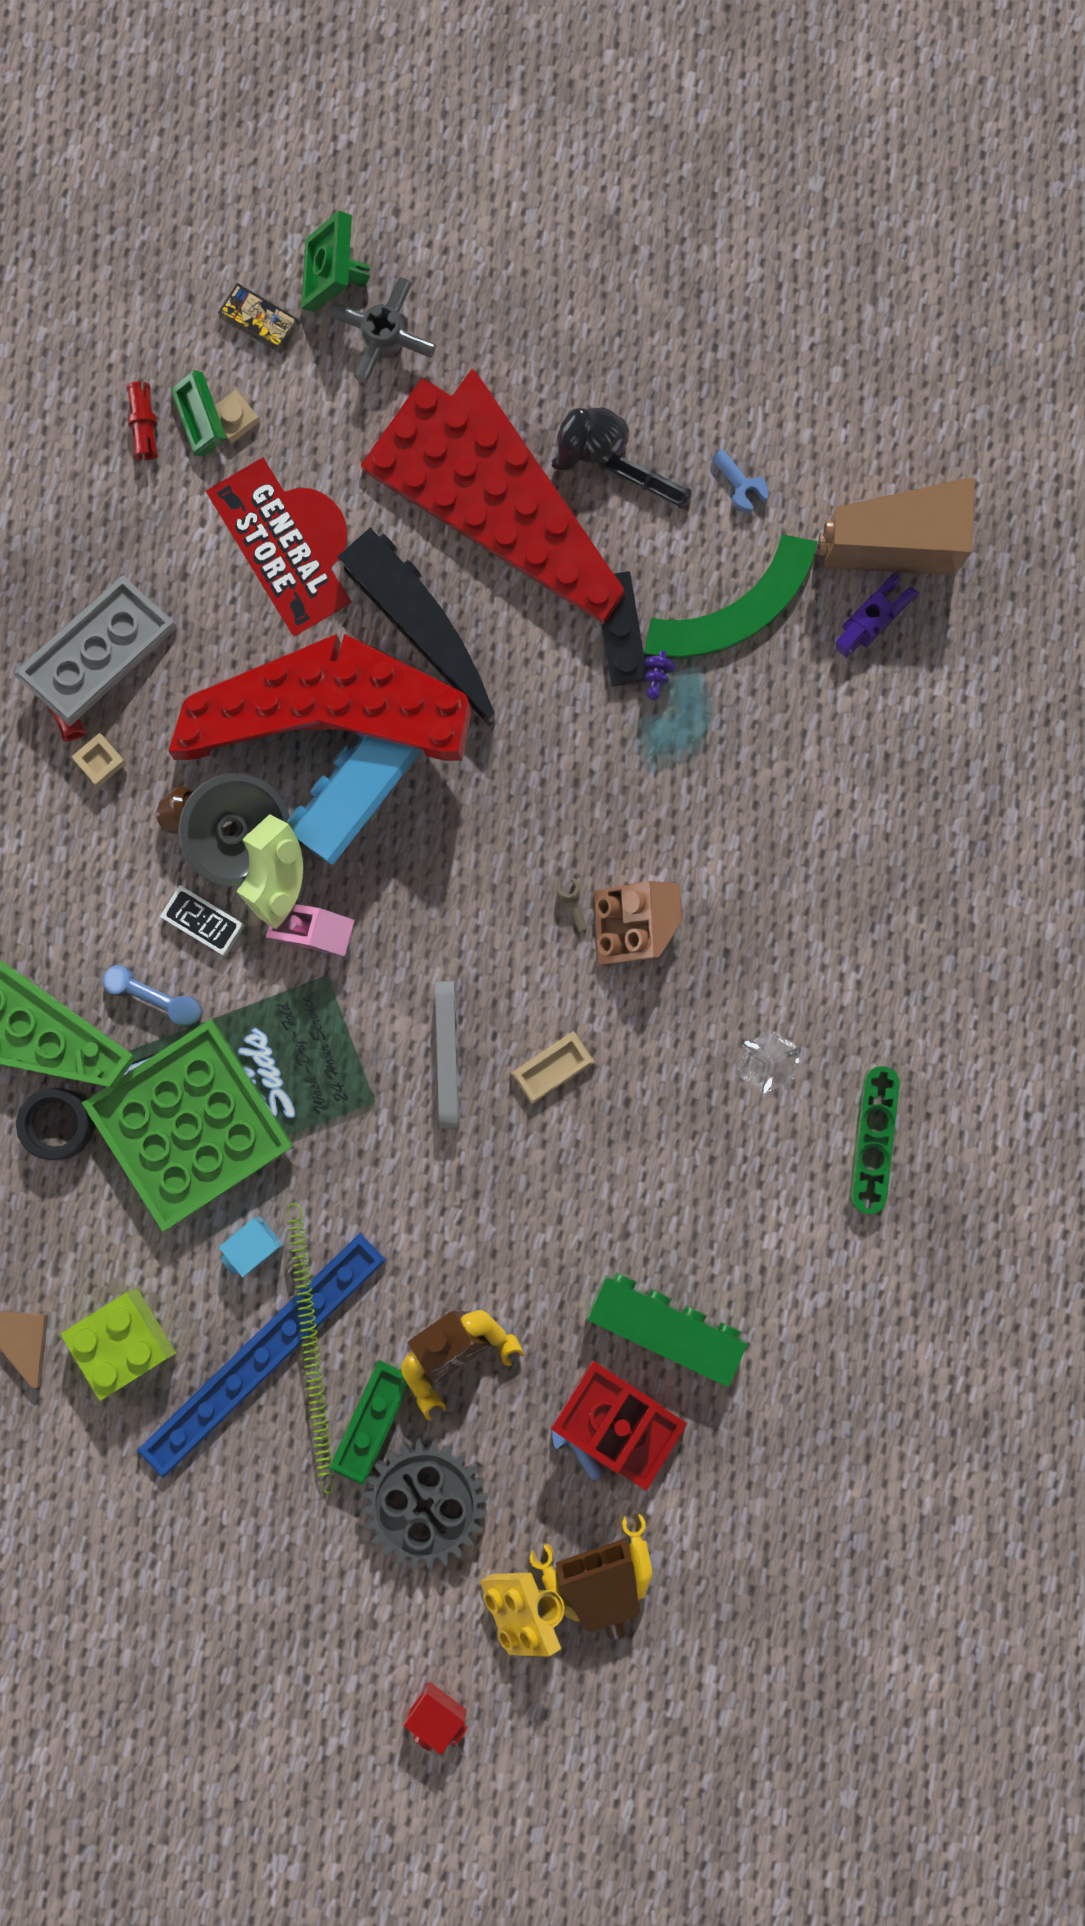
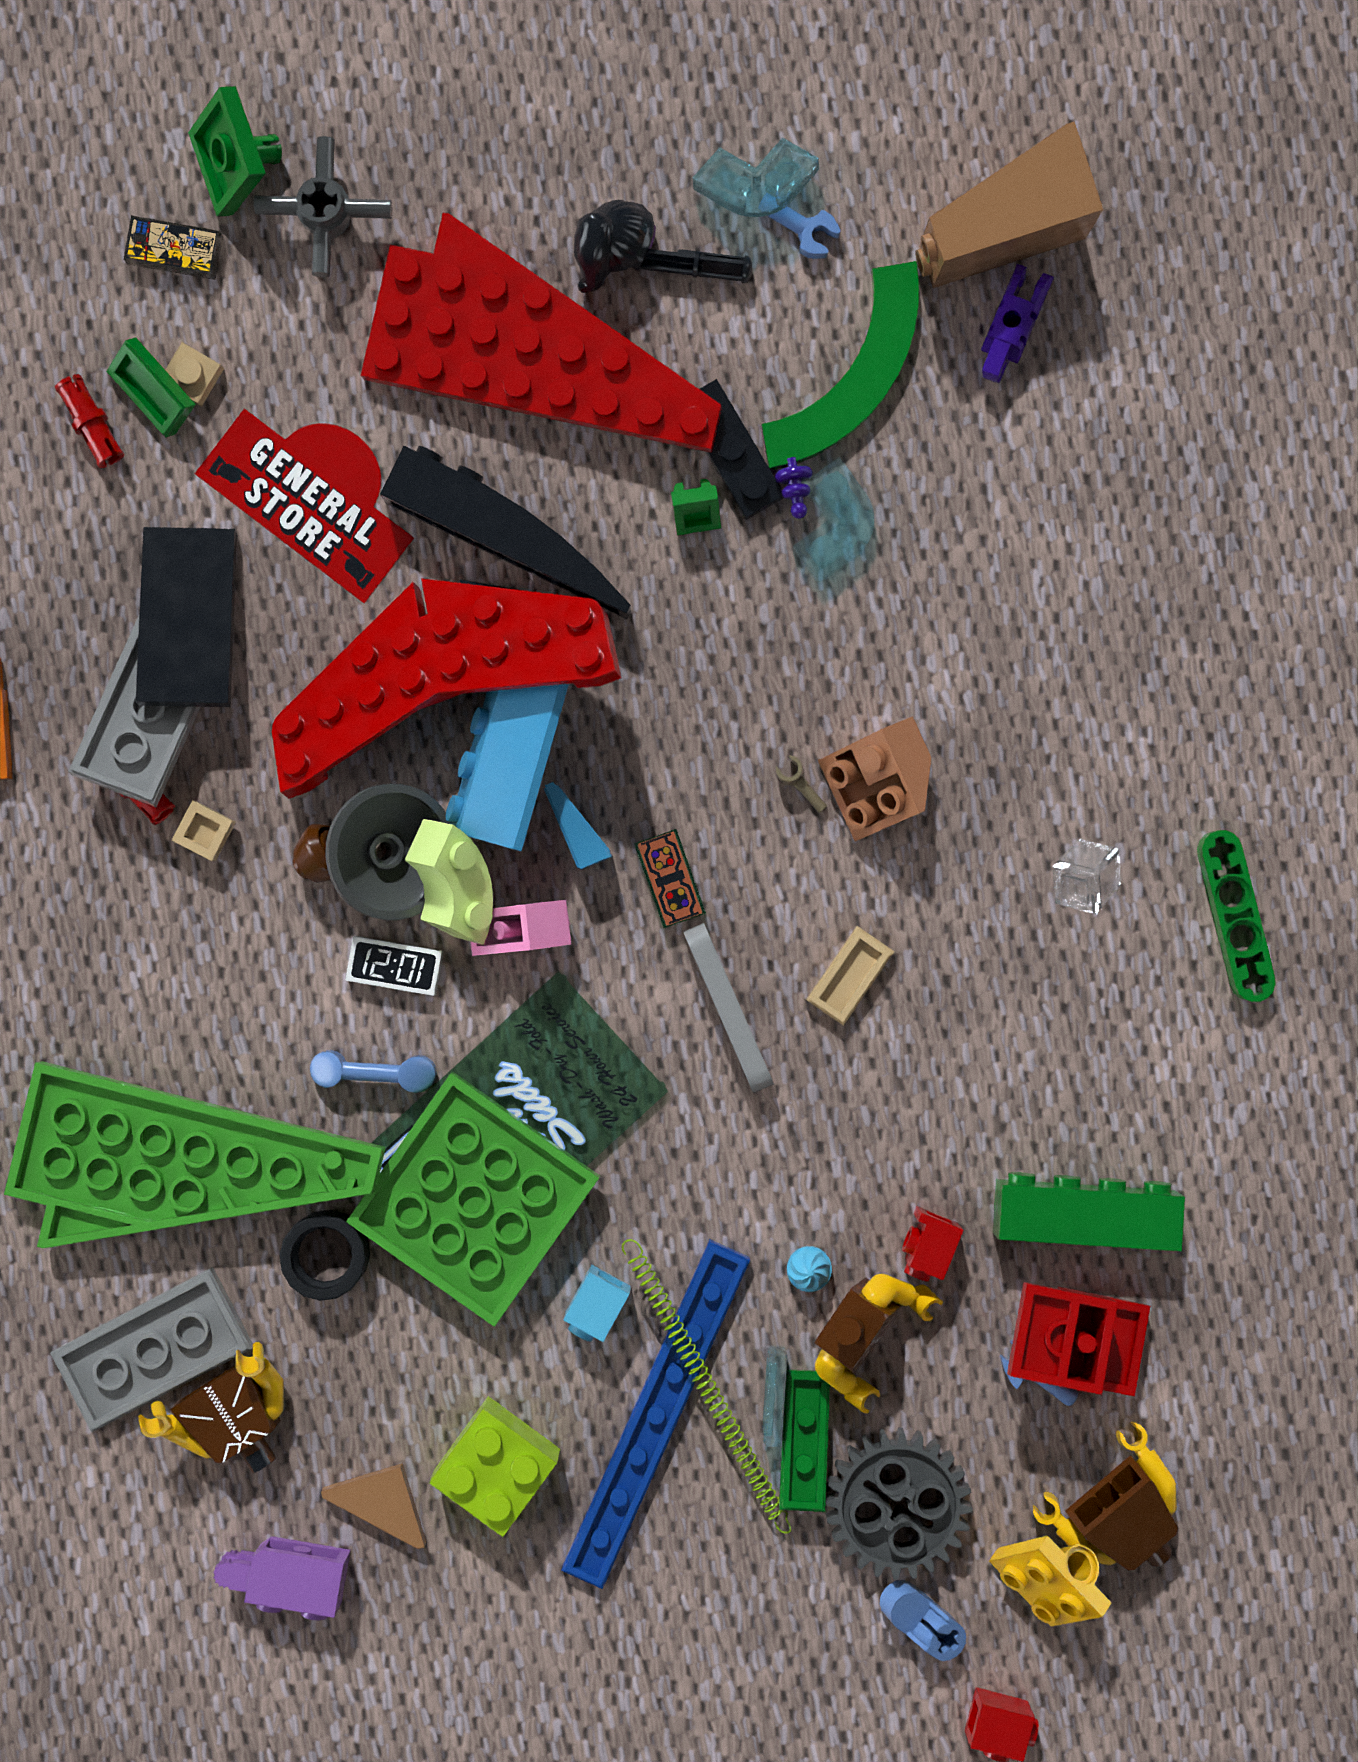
camera: 20 degrees left, 5 degrees up
none -> black tile [135,527,237,707]
none -> dark azure slope [544,782,613,870]
none -> tile [634,829,706,928]
none -> green tile [671,479,721,536]
none -> clear light blue plate [692,137,819,217]
none -> clear light blue tile [762,1345,787,1447]
none -> medium azure plate [787,1246,832,1292]
none -> medium blue piece [879,1580,966,1661]
none -> red brick [902,1206,964,1282]

